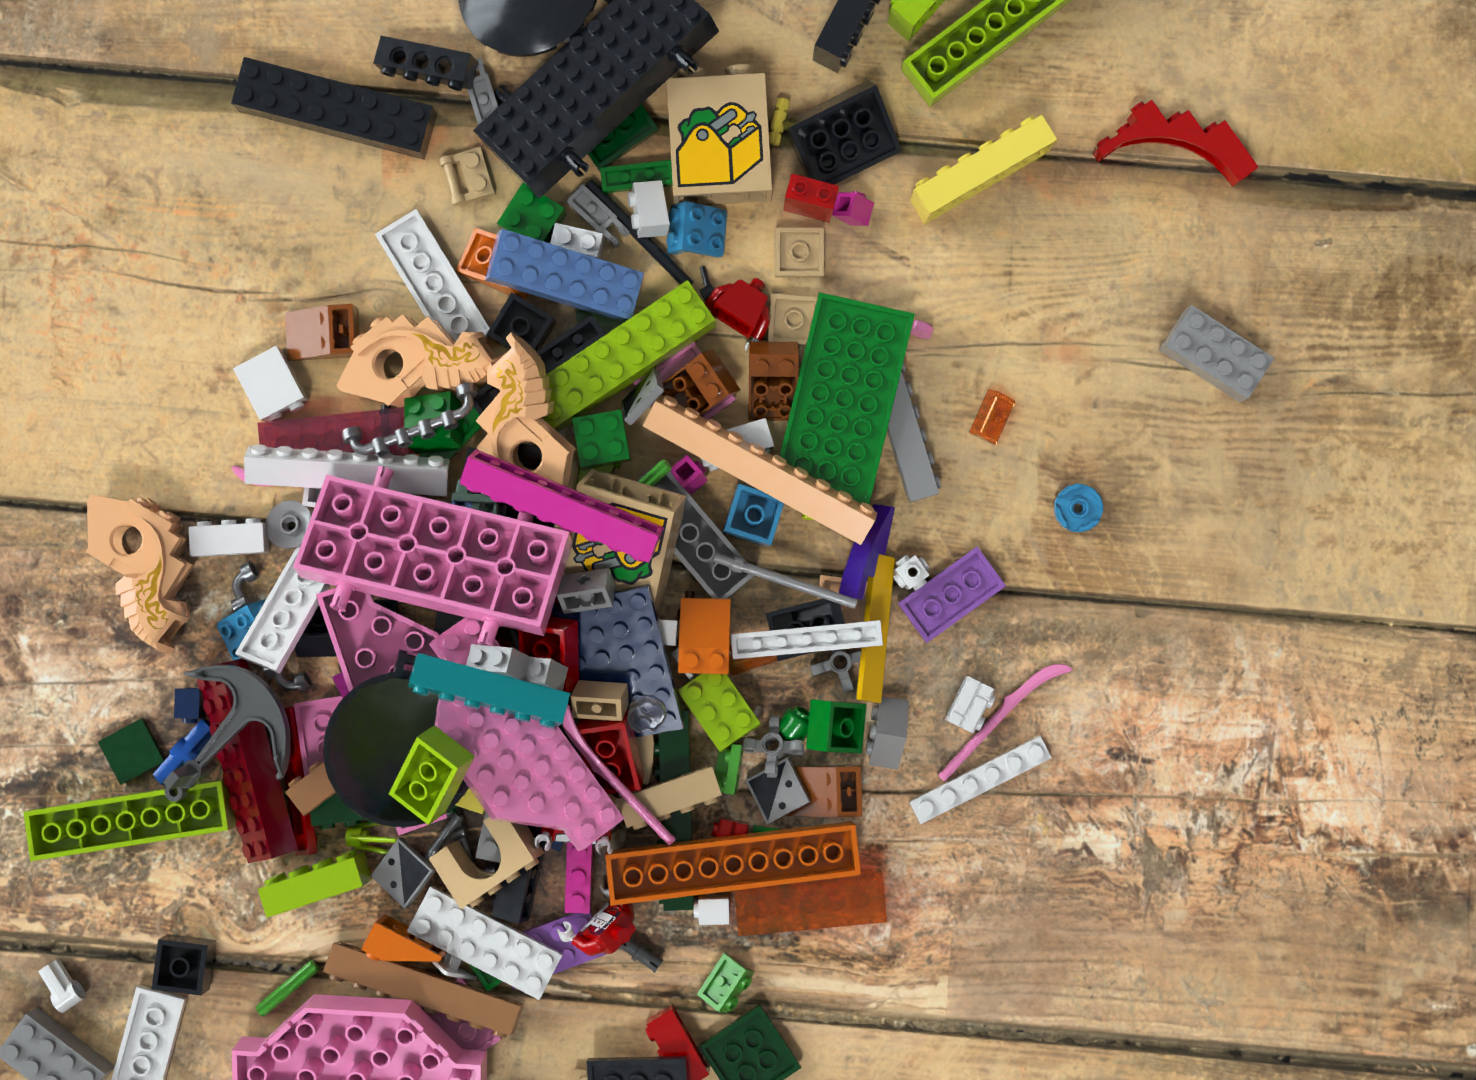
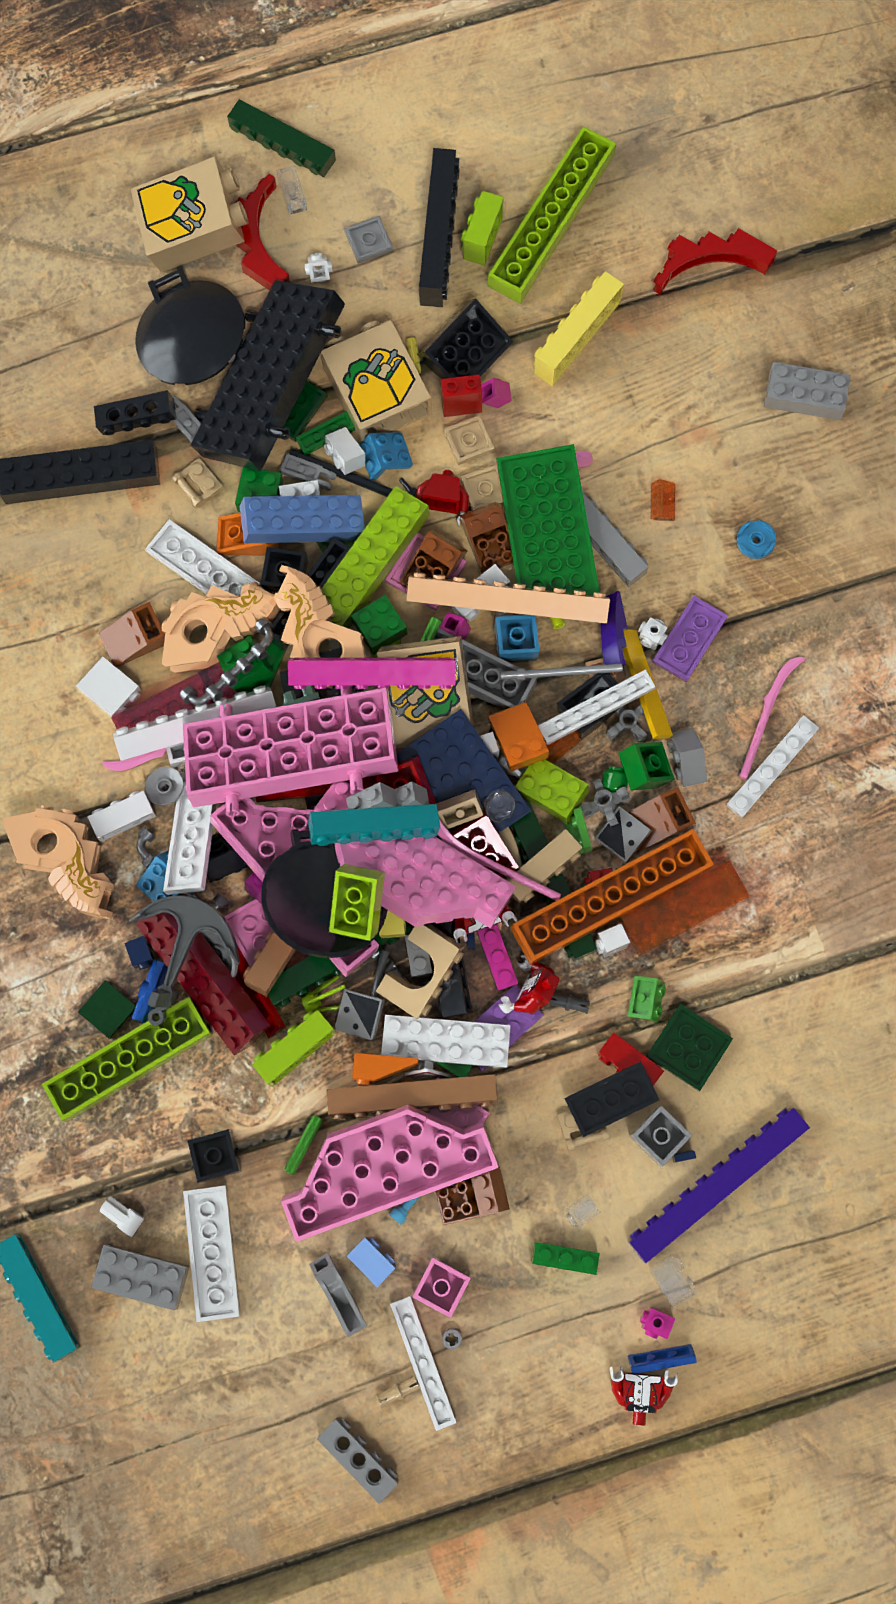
camera: 15 degrees left, 10 degrees down
light grey brick [557,568,616,614] -> none
light grey tile [621,367,664,425] -> none
white brick [944,676,996,733] -> none

